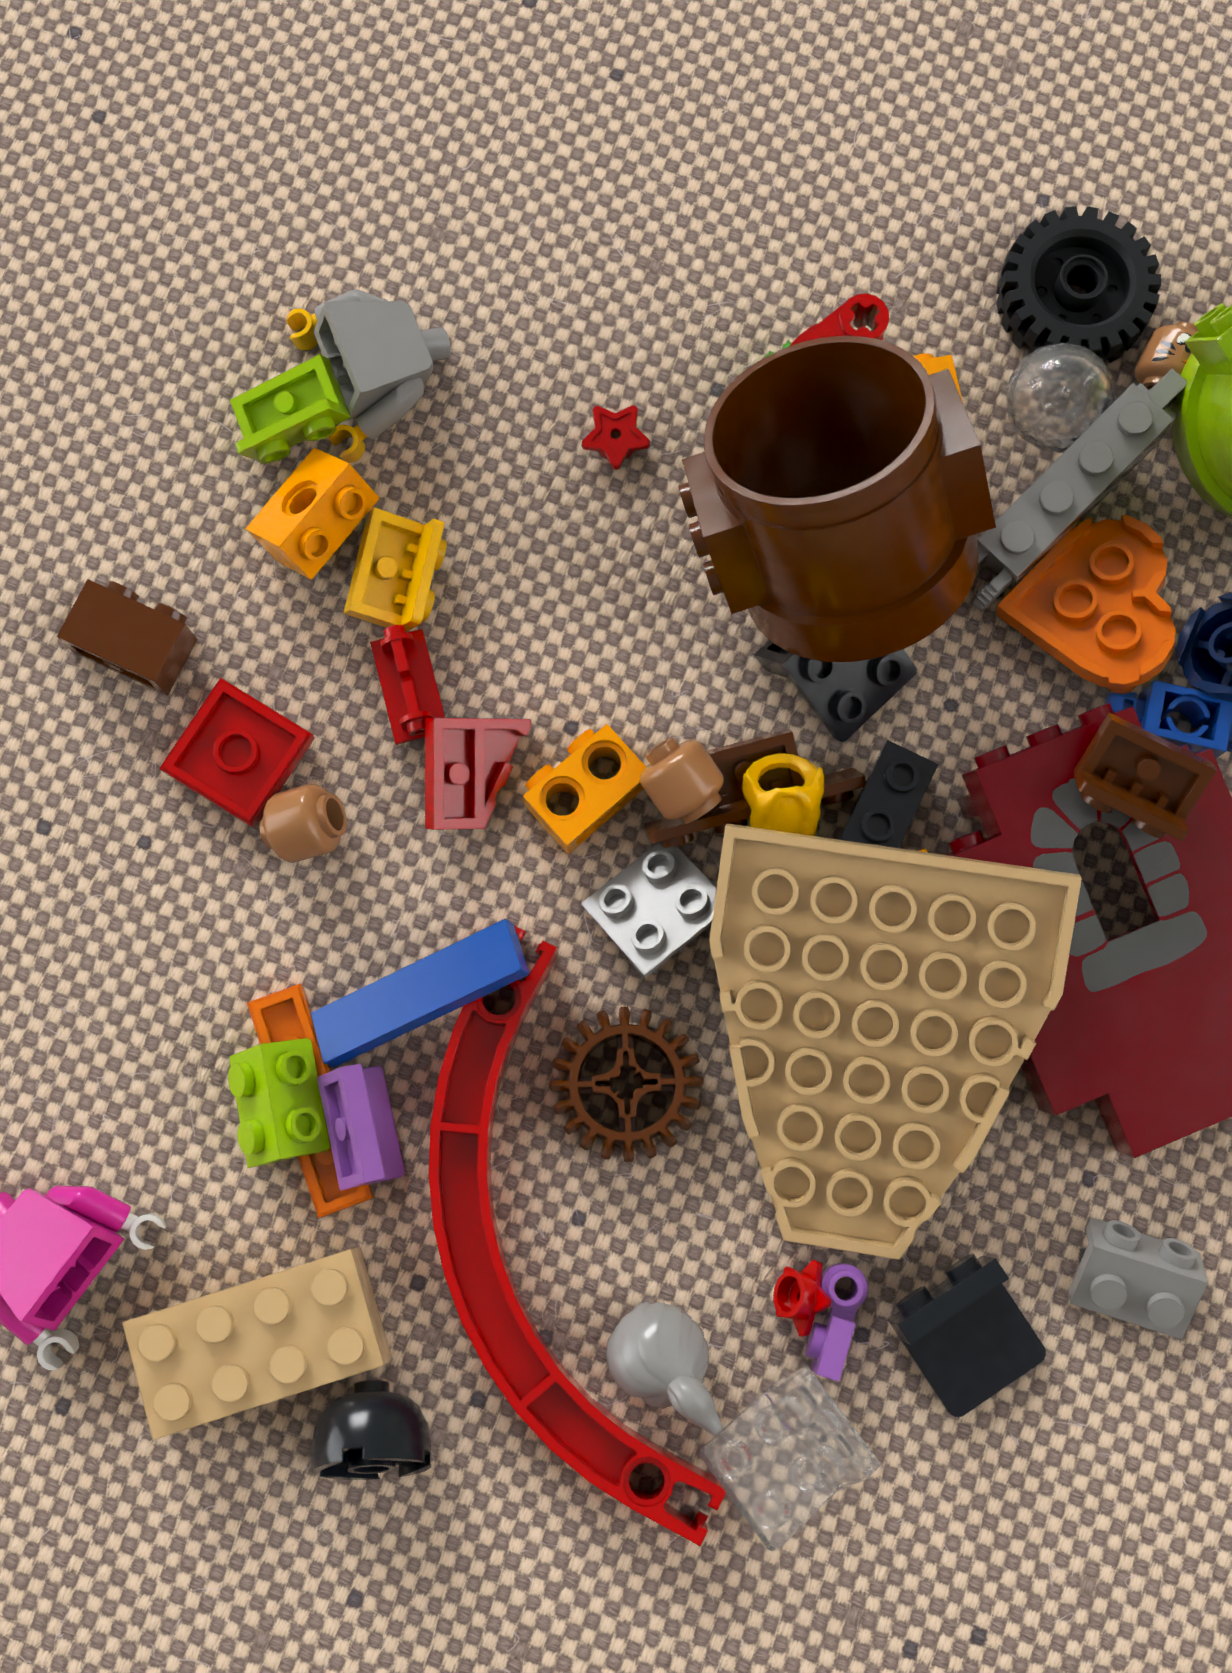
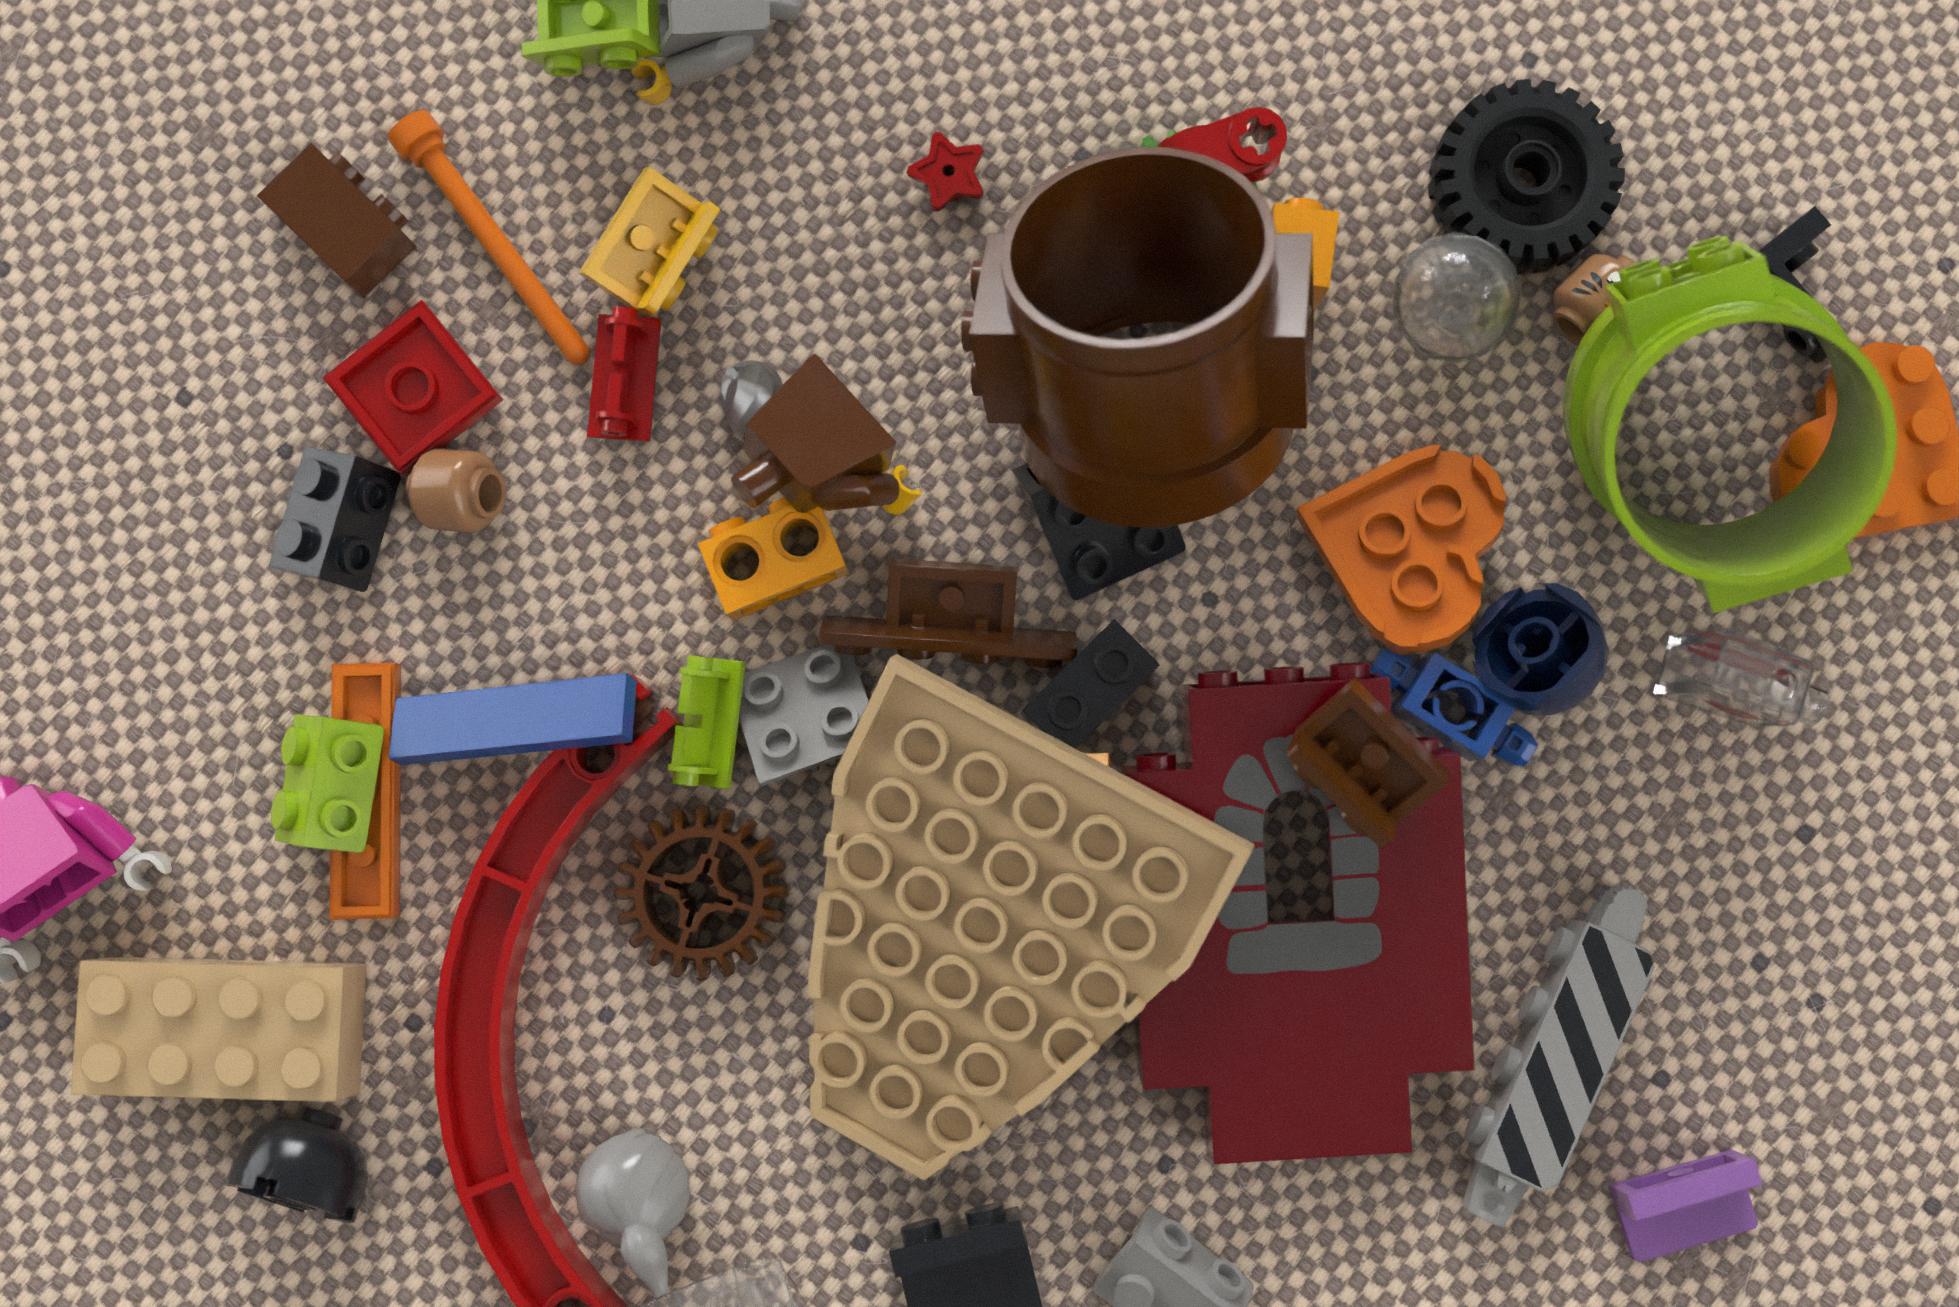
camera: 20 degrees right, 5 degrees up
light orange brick [245,448,380,580] -> none
medium lavender panel [317,1063,405,1191] -> none
wing [425,718,531,830] -> none
medium nougat head [640,736,724,824] -> none
yellow piece [742,753,824,836] -> none
red plate [773,1260,831,1337] -> none
medium lavender plate [805,1263,868,1382] -> none
light grey hinge [973,368,1187,612] -> none
none -> black bracket [269,446,401,592]
none -> orange piece [387,110,590,365]
none -> lime hinge [667,655,746,789]
none -> reddish brown torso [720,354,923,515]

